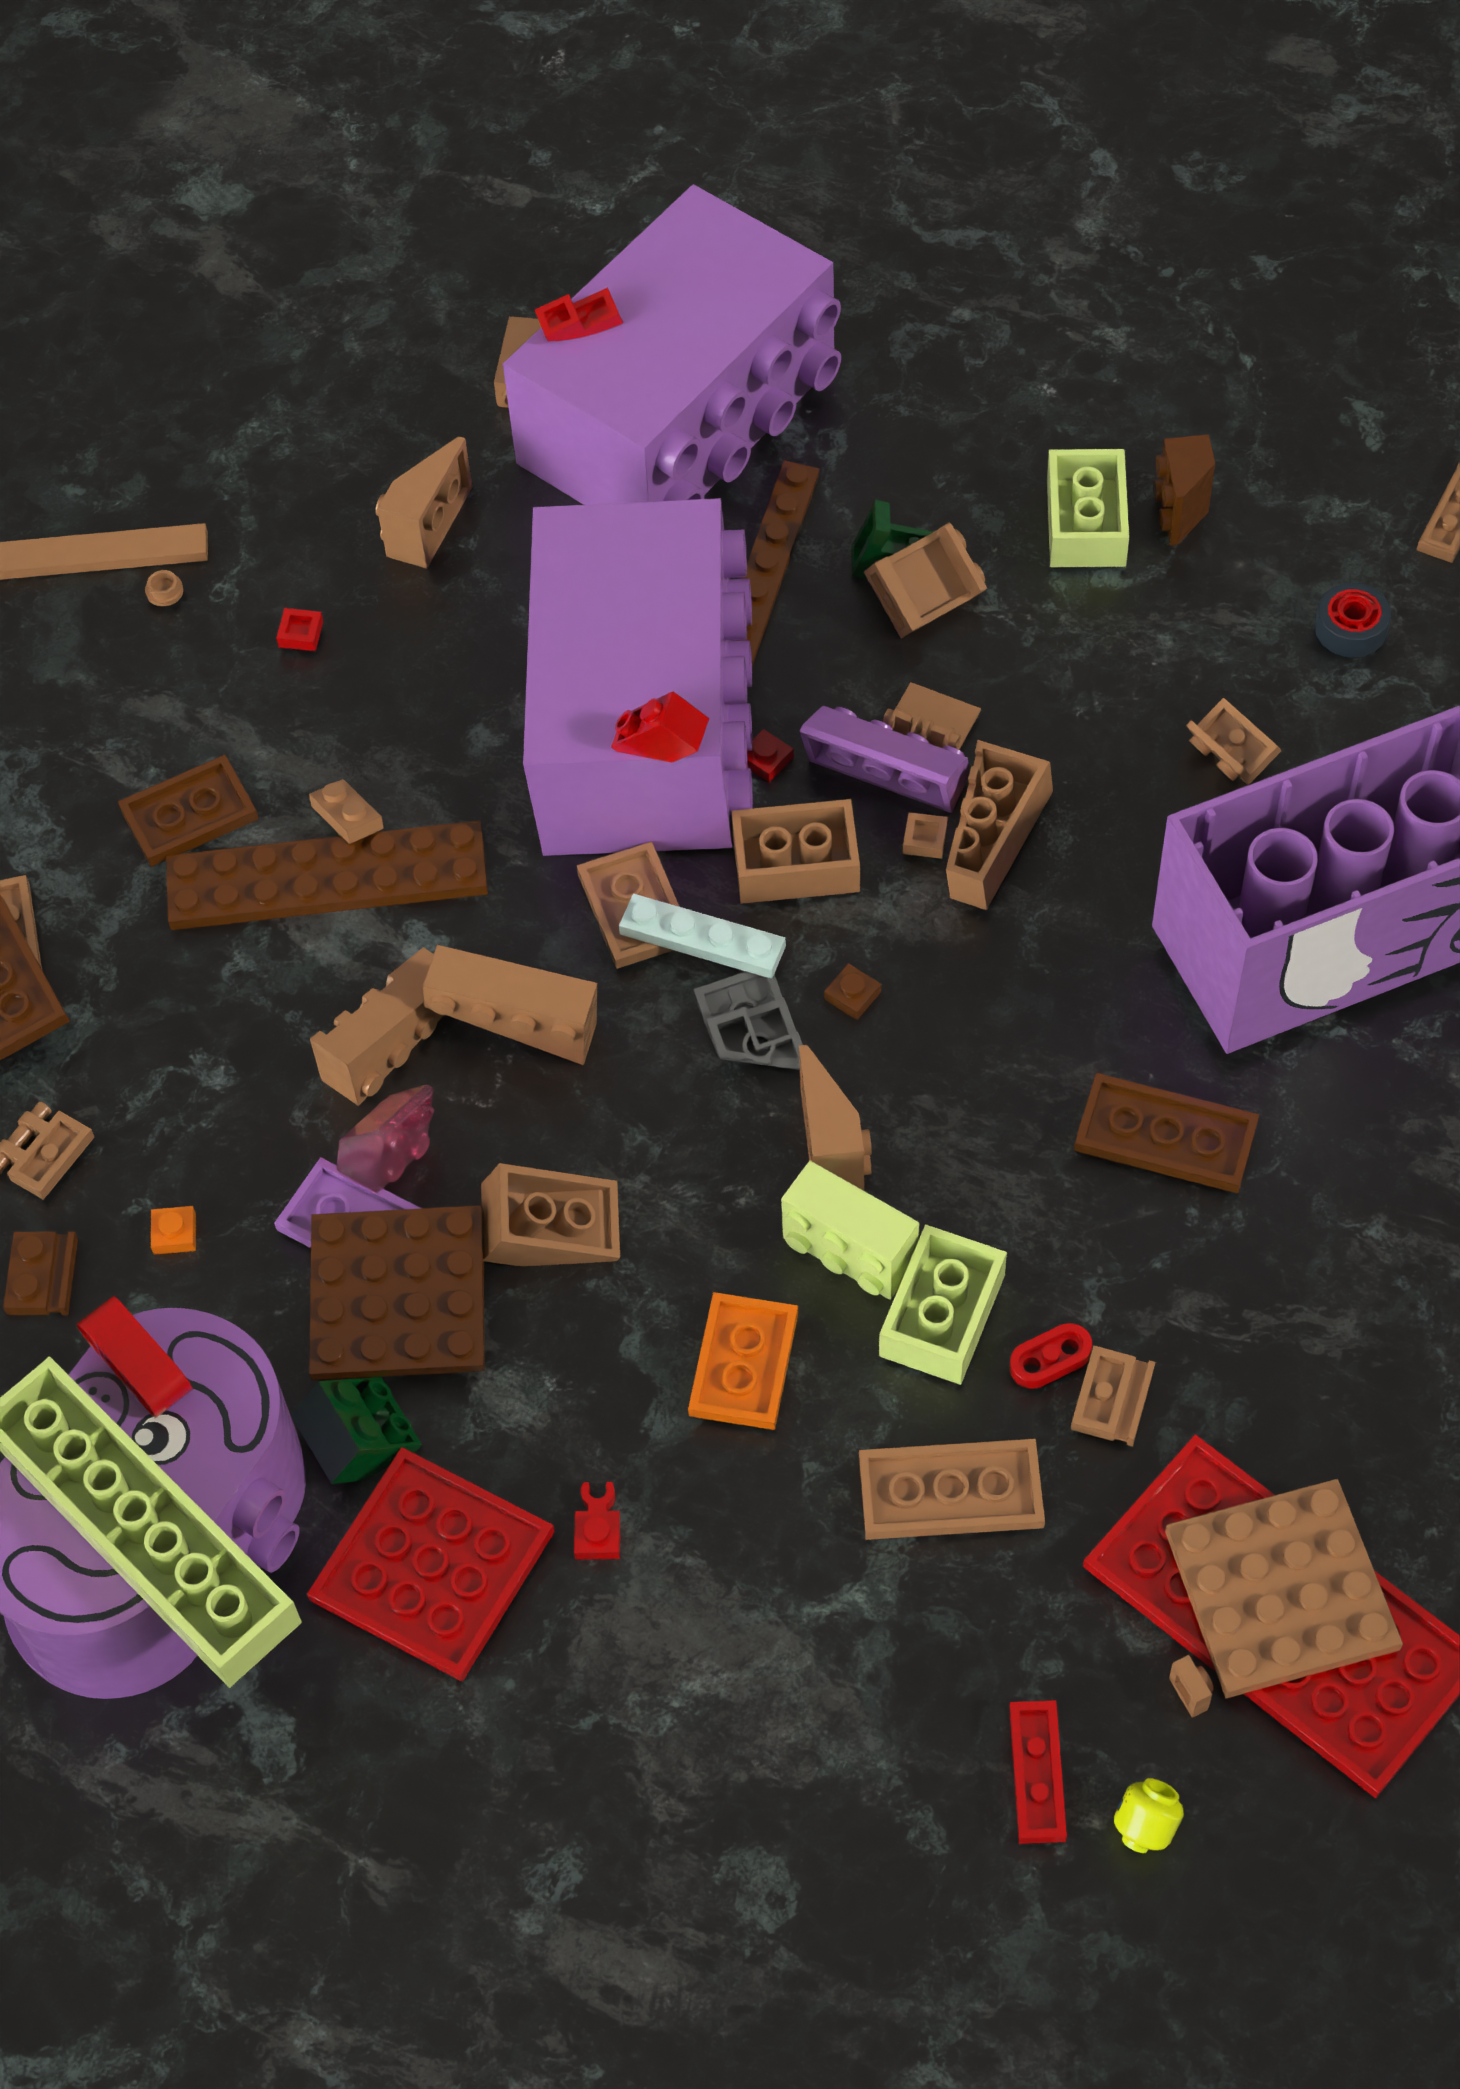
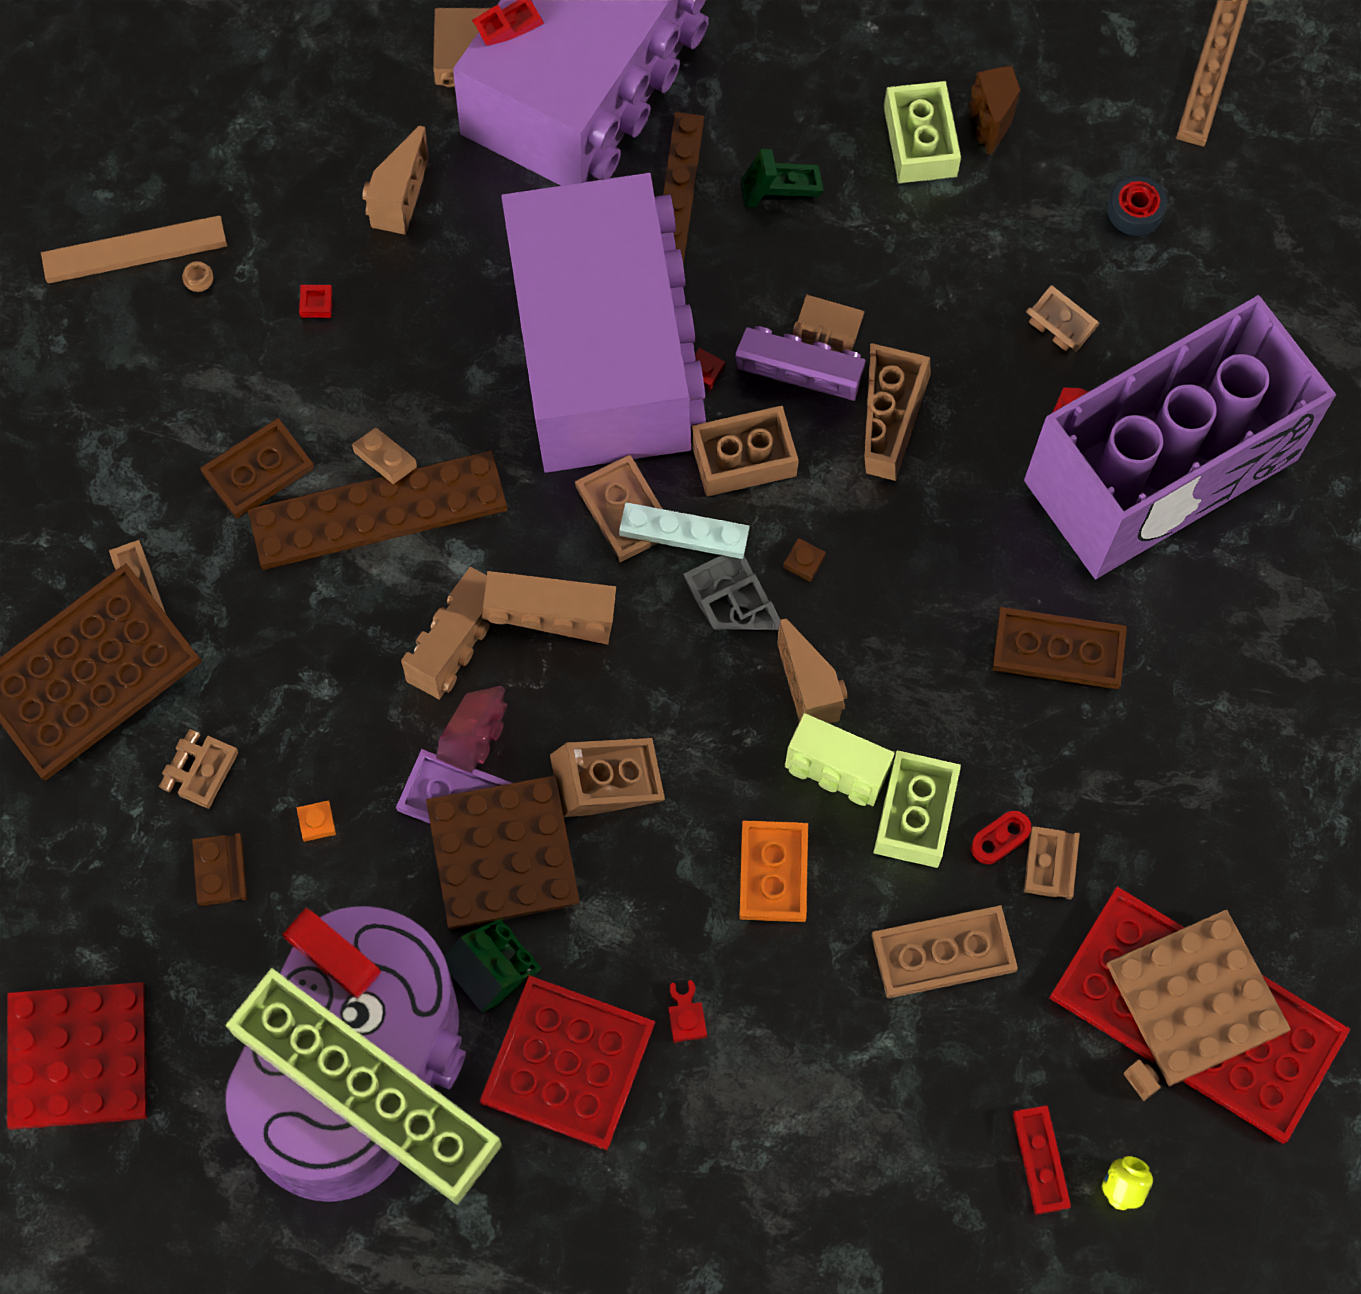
camera: 15 degrees left, 10 degrees up
red slope [611,691,710,763] -> none
medium nougat panel [864,522,987,638] -> none
medium nougat plate [903,812,948,859] -> none

